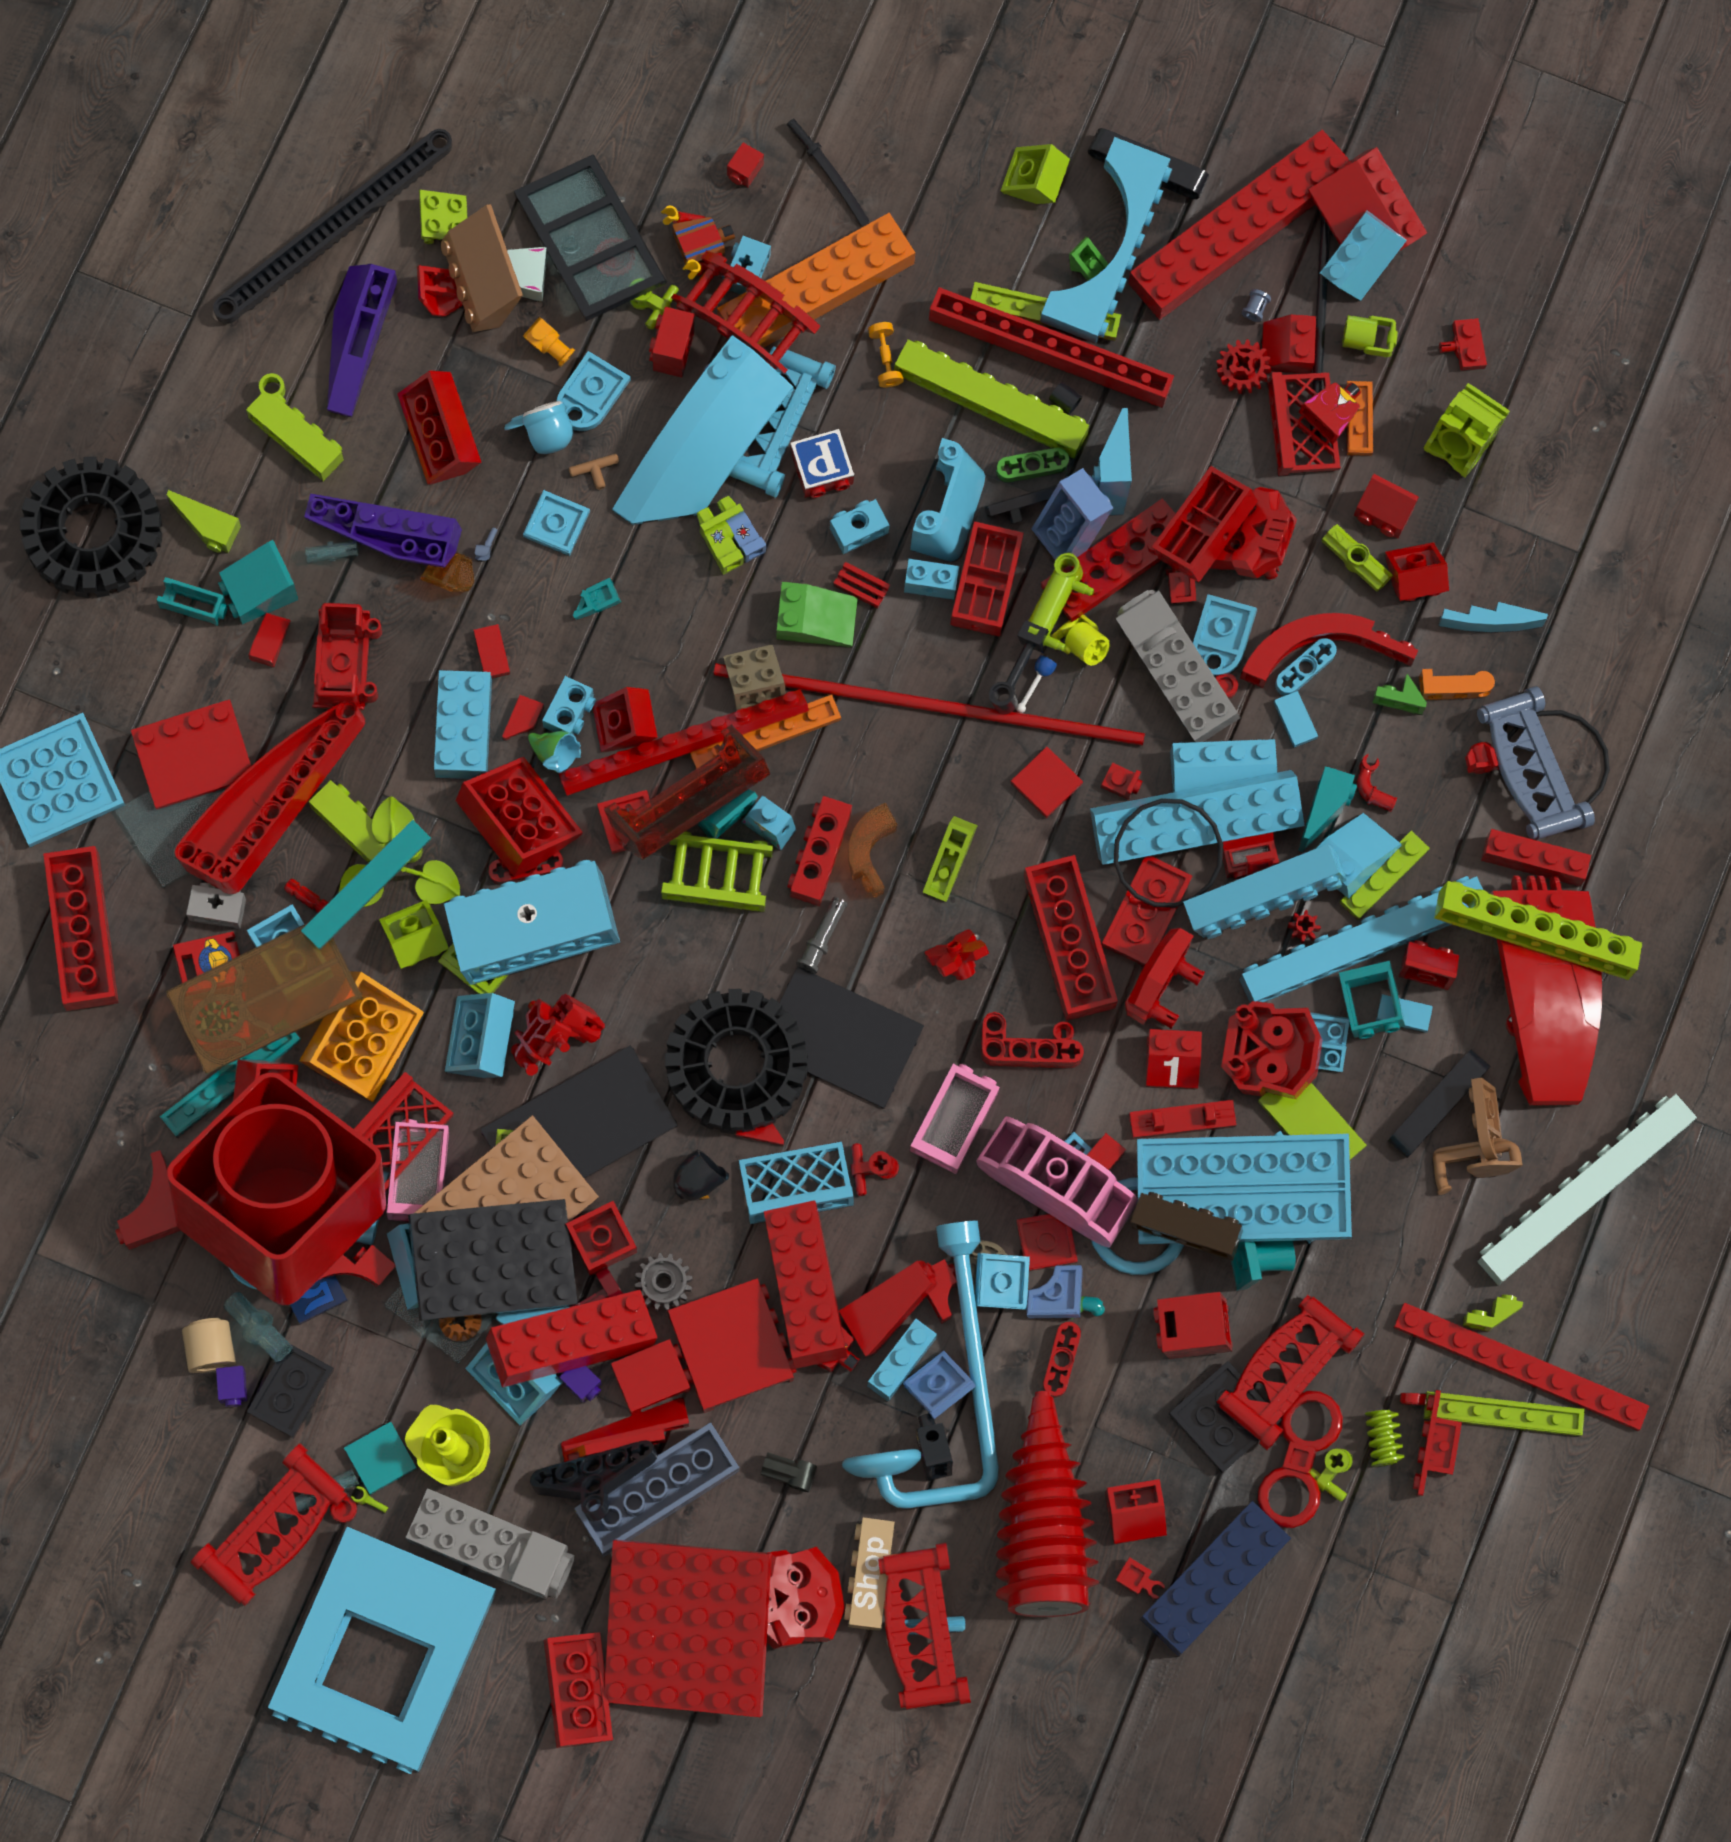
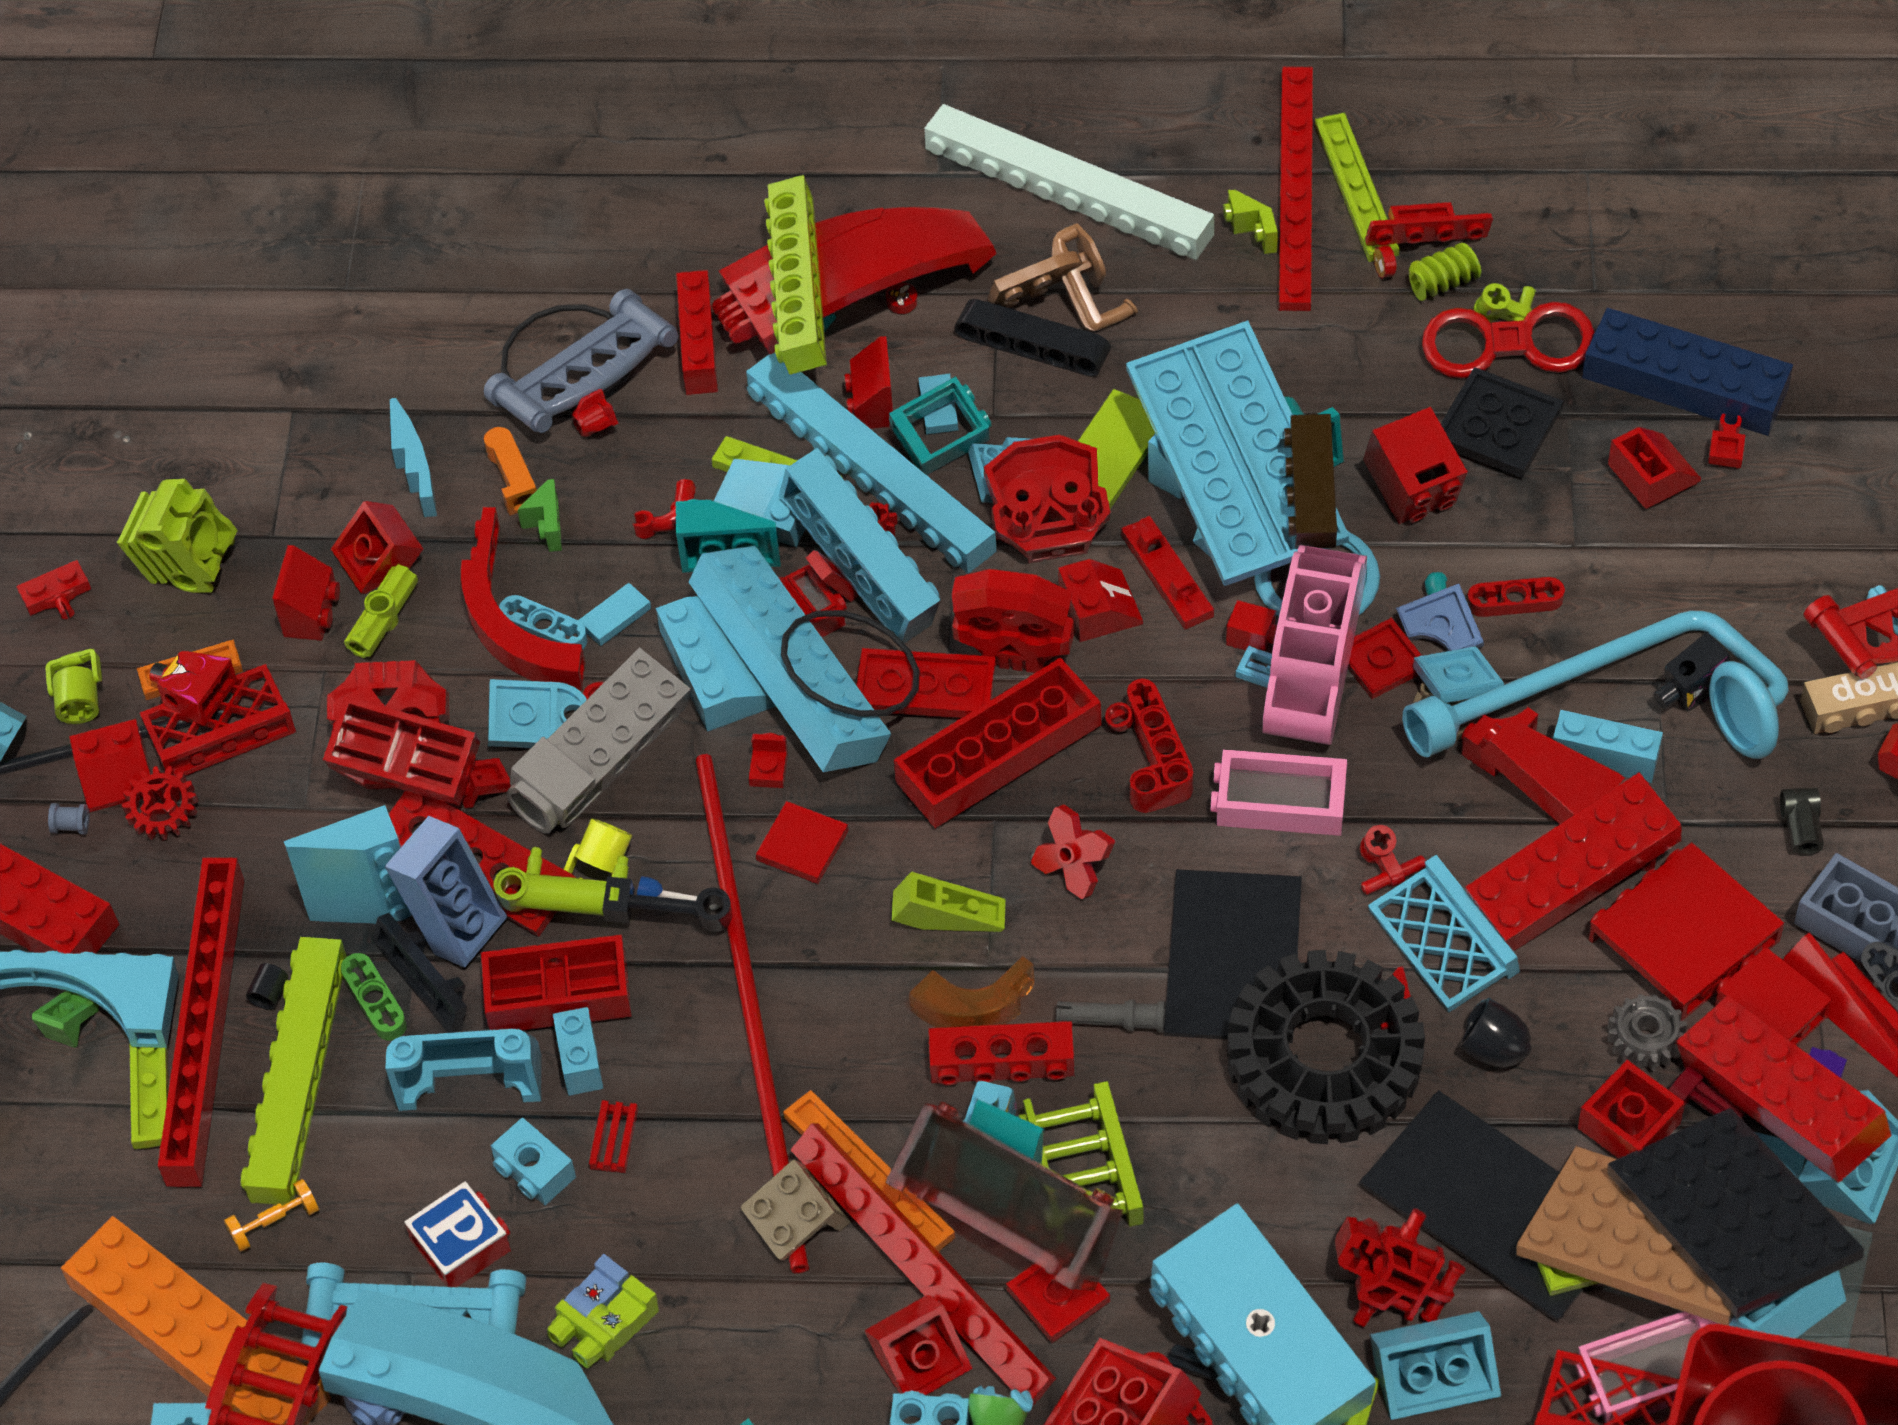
camera: 100 degrees left, 20 degrees down
bright green slope [776,582,858,647] -> none
medium blue tile [903,1351,976,1419] -> none
red cone [996,1391,1100,1617] -> none
red piece [1216,1295,1365,1450] -> none

